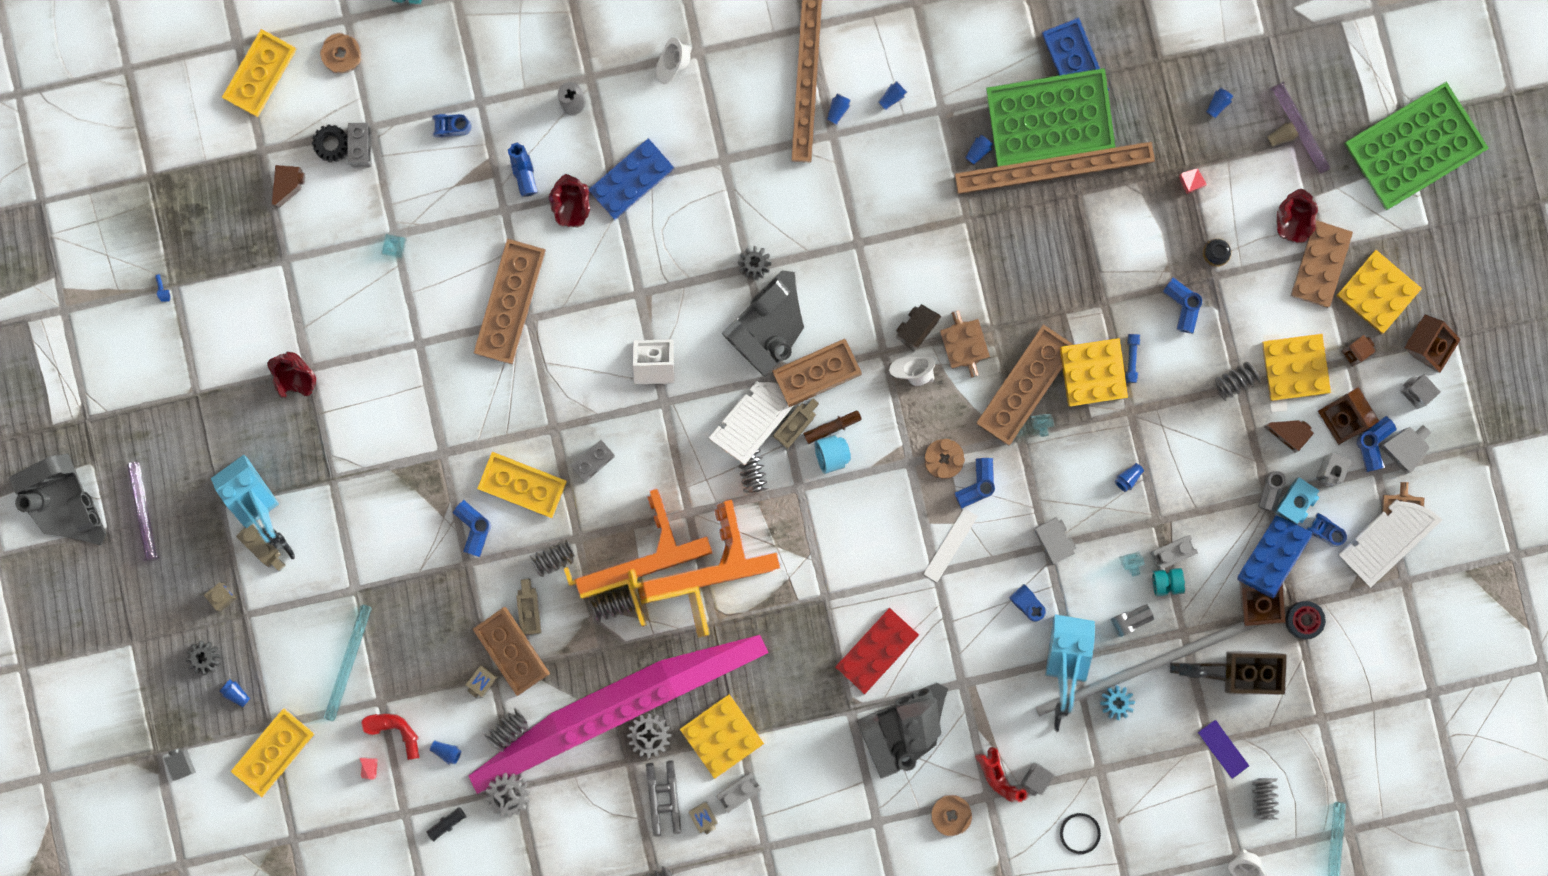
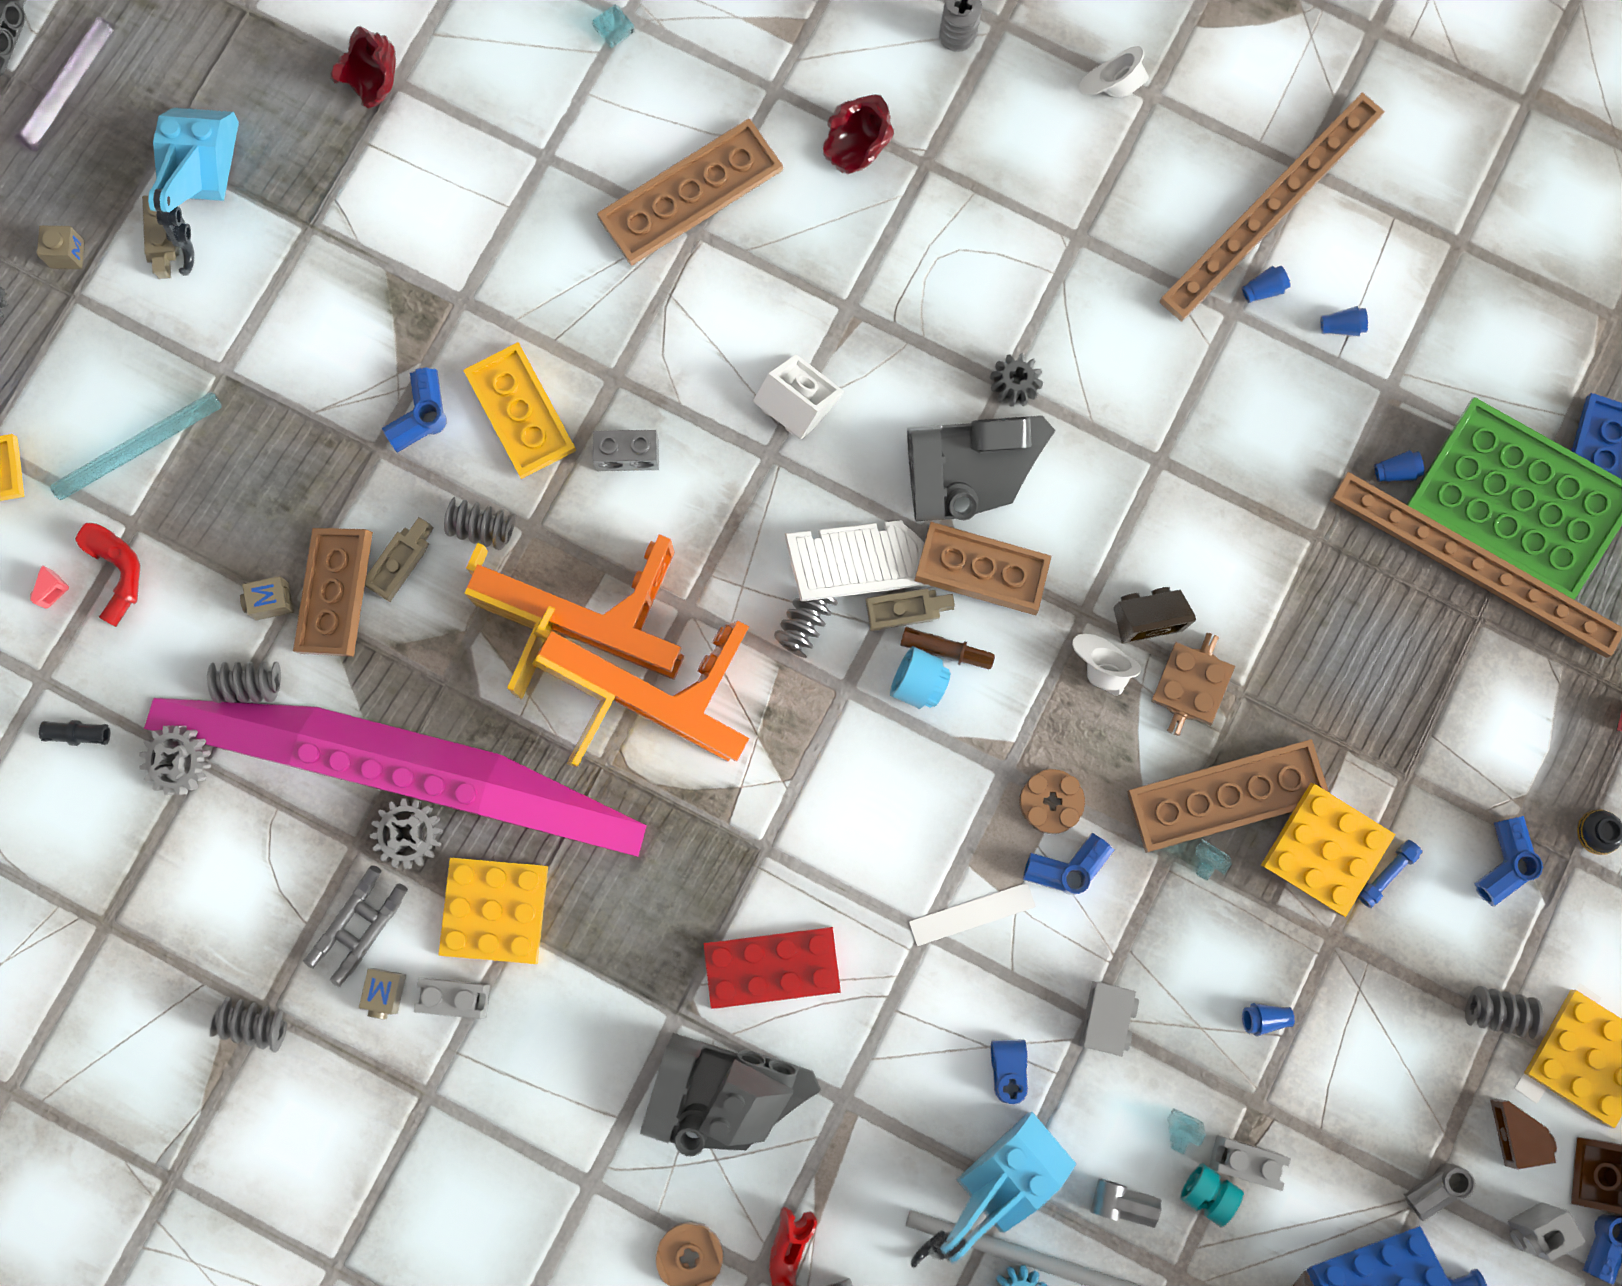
camera: 35 degrees right, 5 degrees down
blue cone [430,740,462,765] -> none
blue piece [508,142,538,197] -> none
blue plate [589,138,675,220] -> none
flat silver piece [591,587,635,622] -> none
medium azure brick [1275,477,1320,525] -> none

